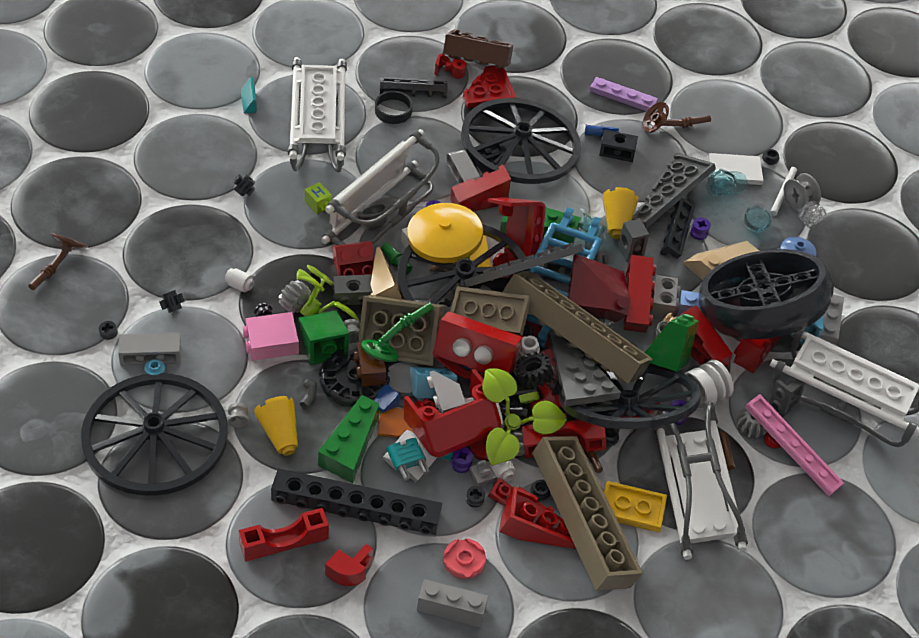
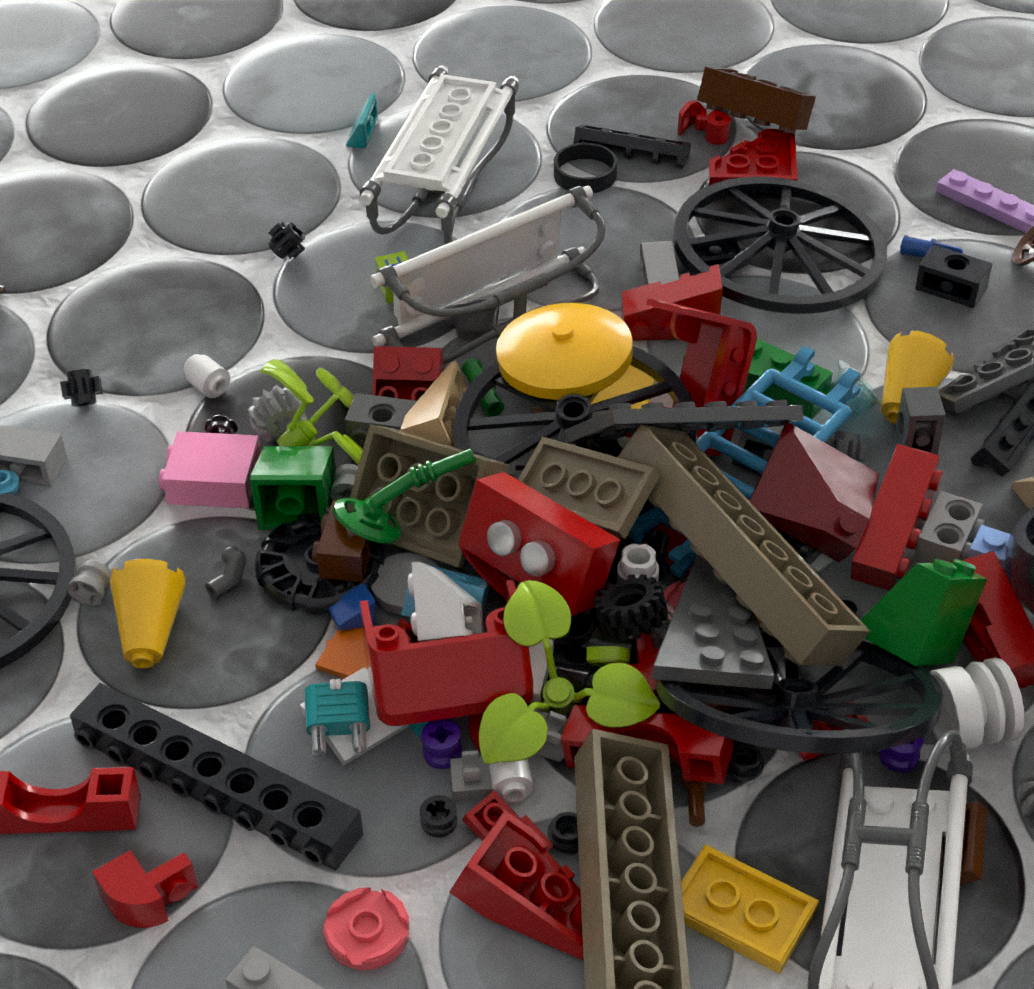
camera: 25 degrees right, 5 degrees down
green wedge [318,395,379,484] -> none

